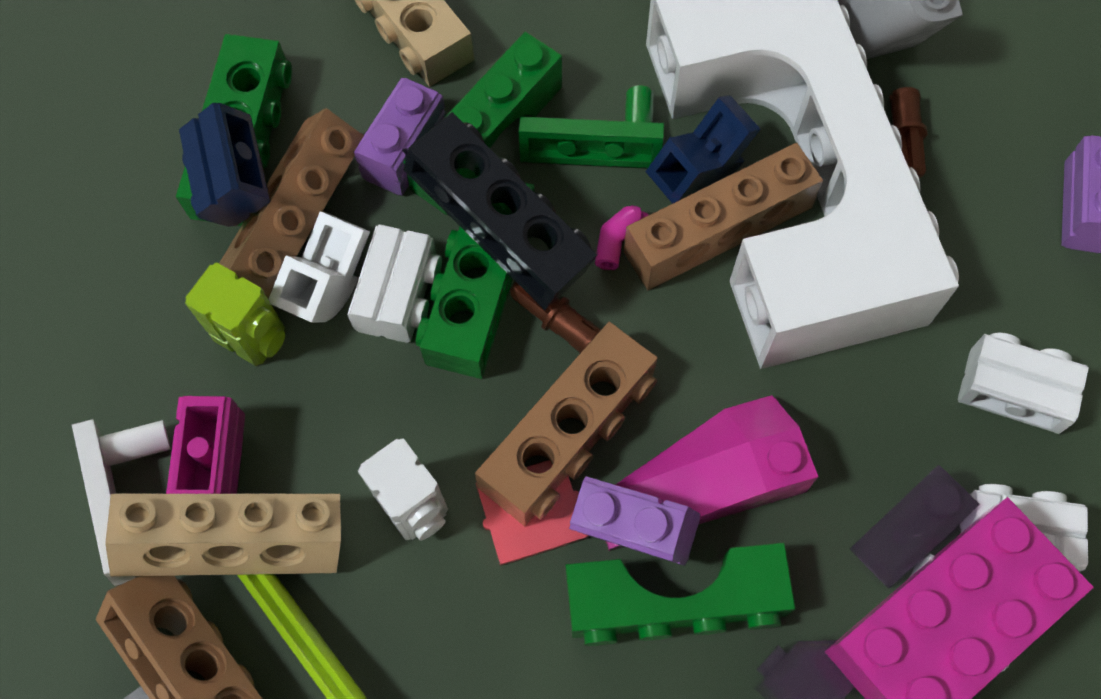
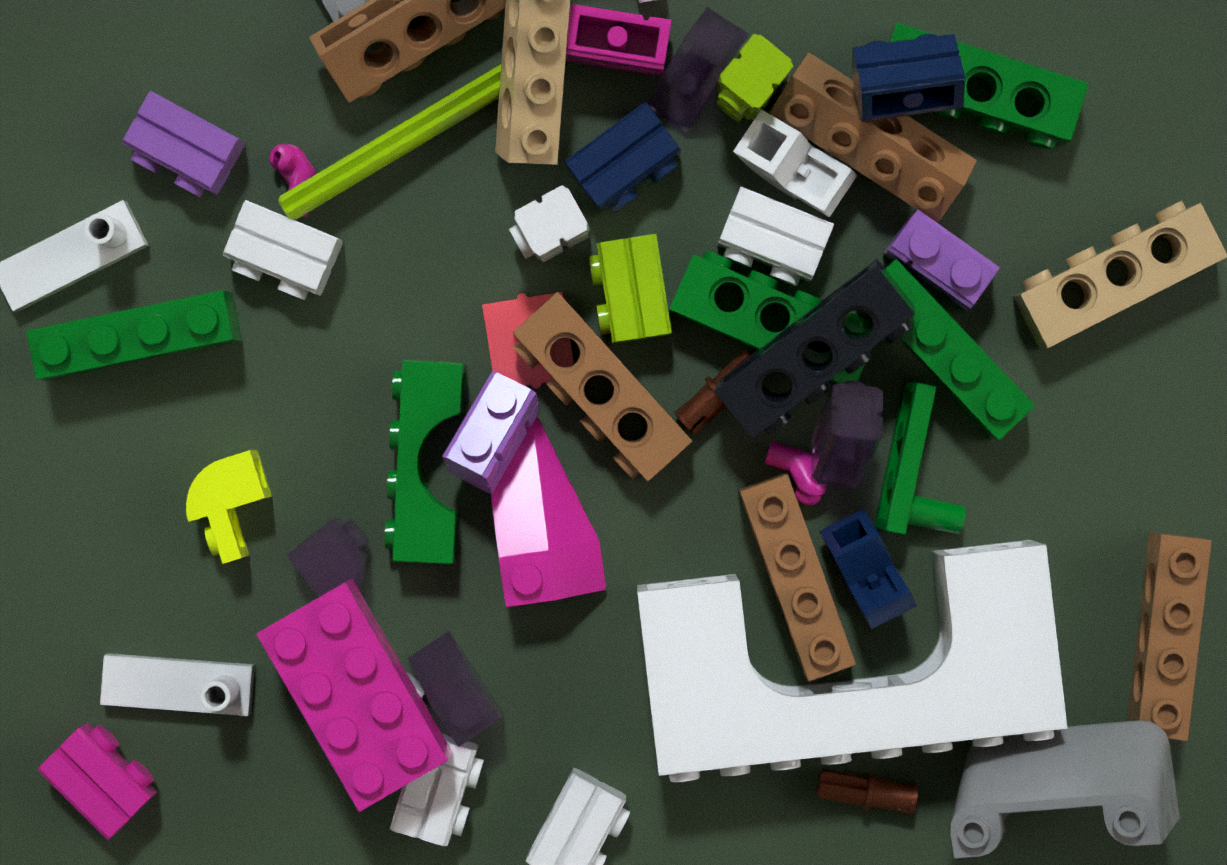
camera: 95 degrees right, 20 degrees up
none -> dark blue brick [564,101,681,213]
none -> lime brick [589,234,672,344]
none -> clear purple slope [647,7,749,132]
none -> clear purple brick [810,381,883,489]

